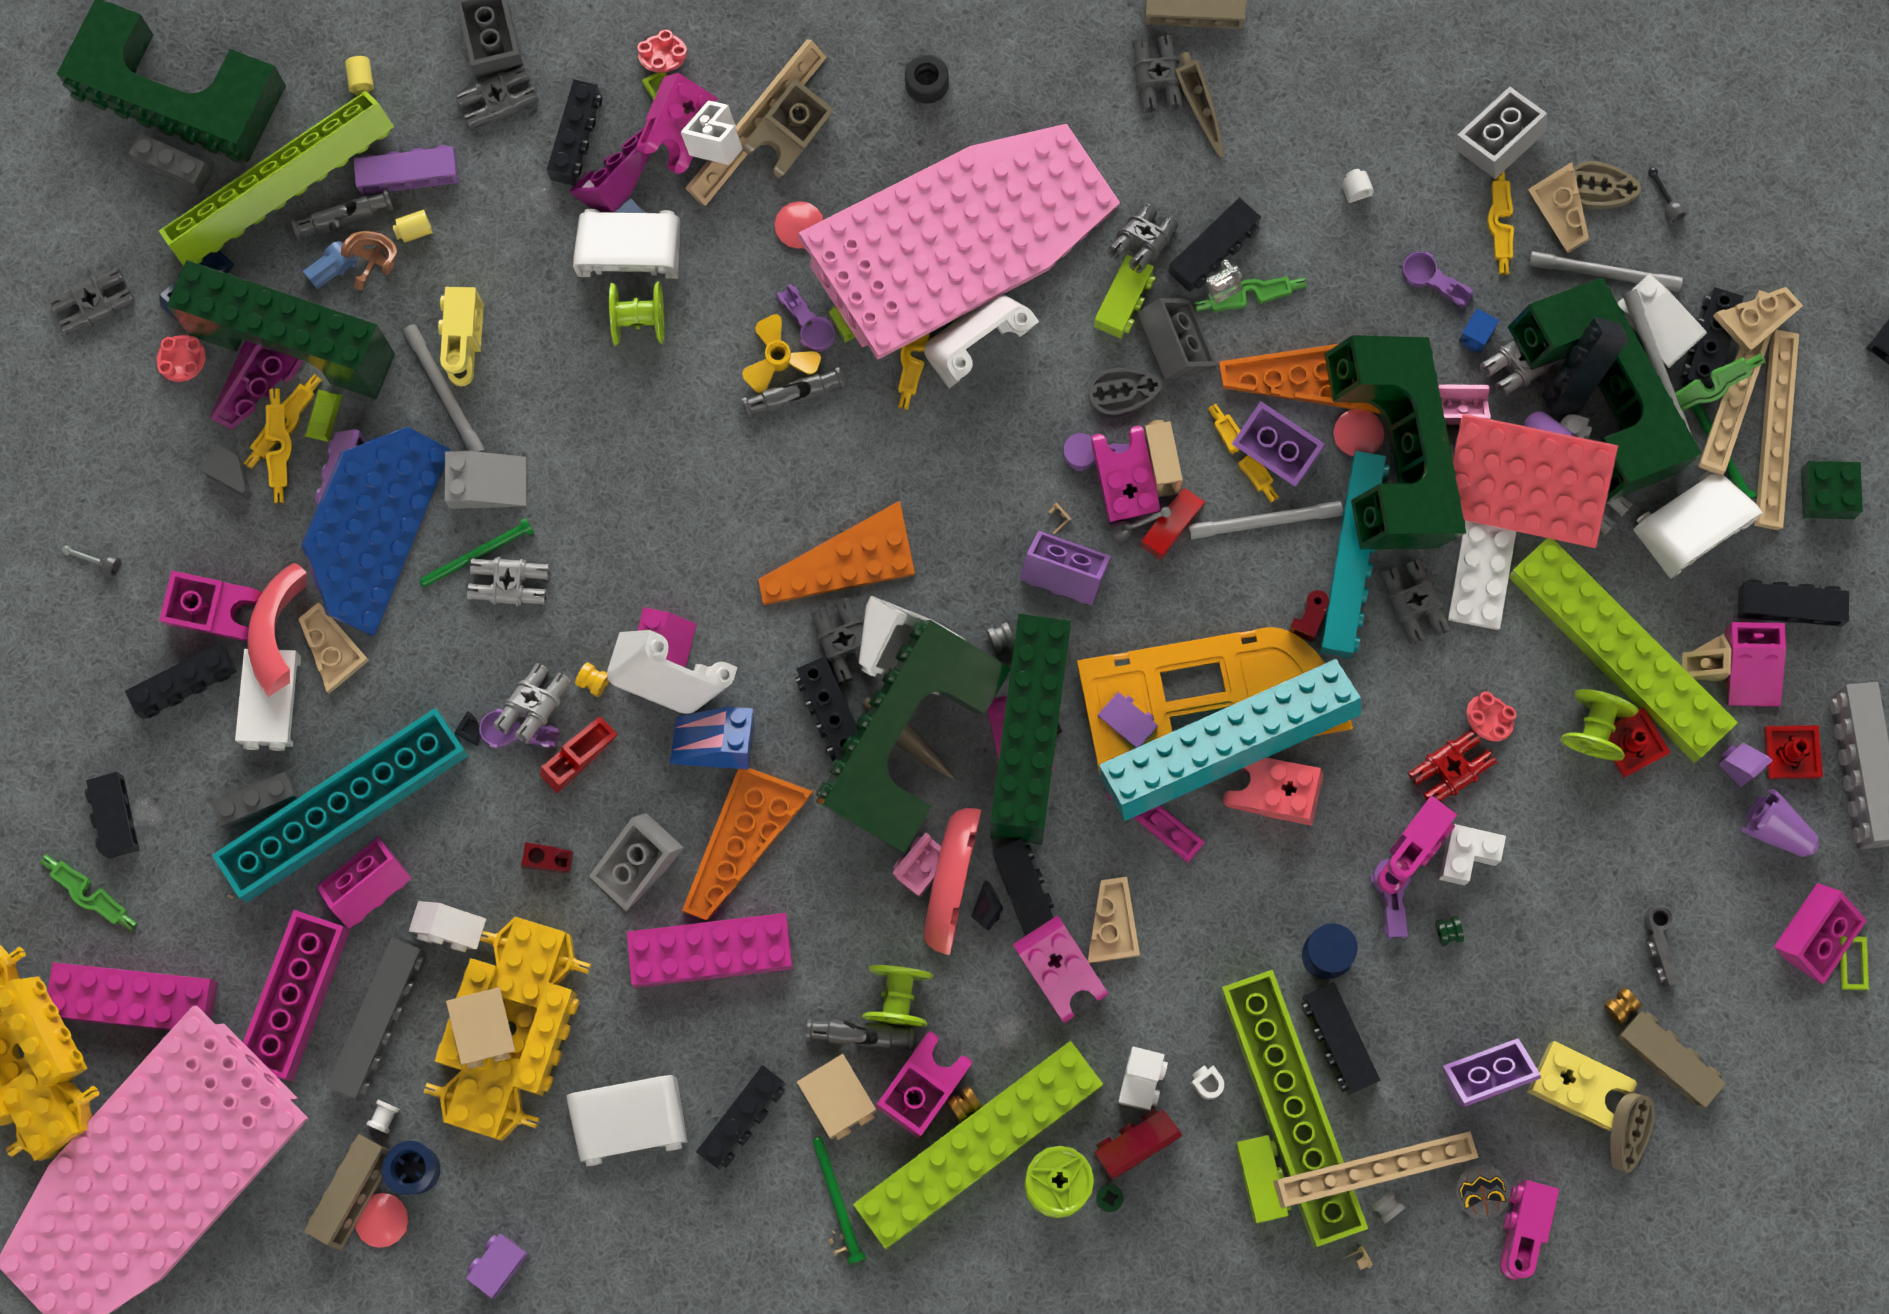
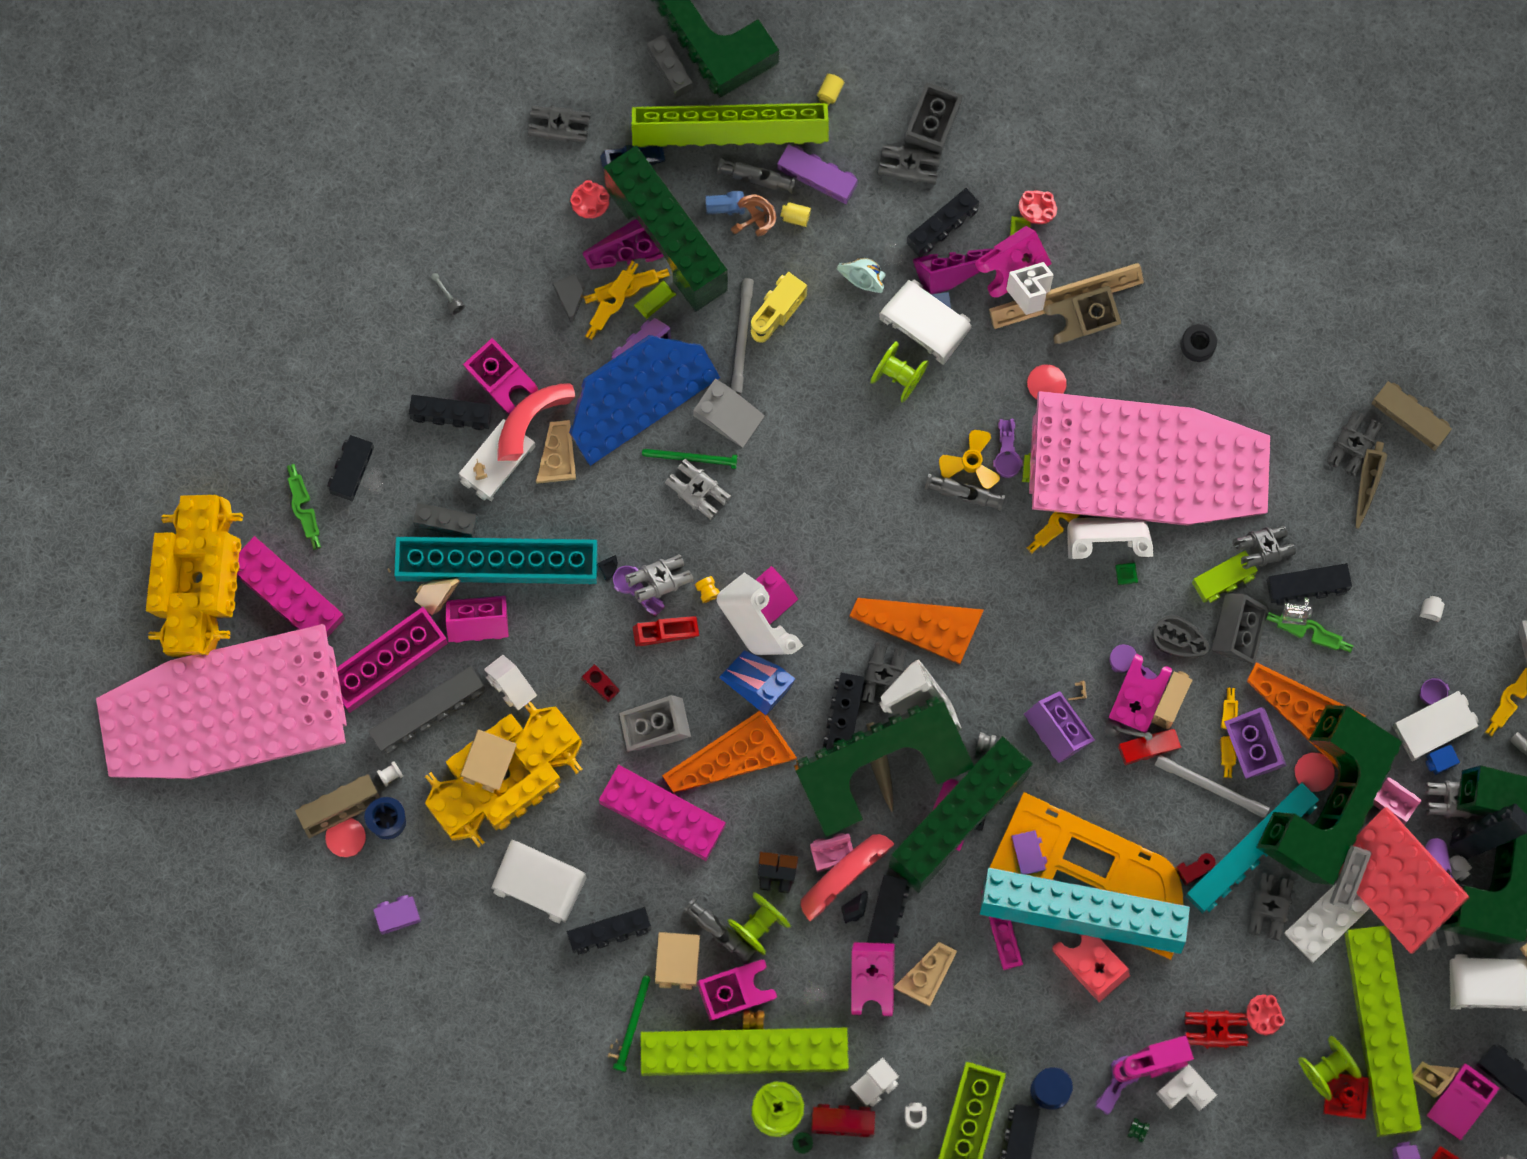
camera: 30 degrees right, 0 degrees up
none -> tan slope [414,578,460,615]
none -> tan piece [473,459,487,480]
none -> black hips [758,852,798,893]
none -> light aqua hat [837,258,886,293]
none -> green tile [1115,563,1138,585]
none -> light grey plate [1330,846,1371,909]
none -> white panel [1392,691,1479,762]

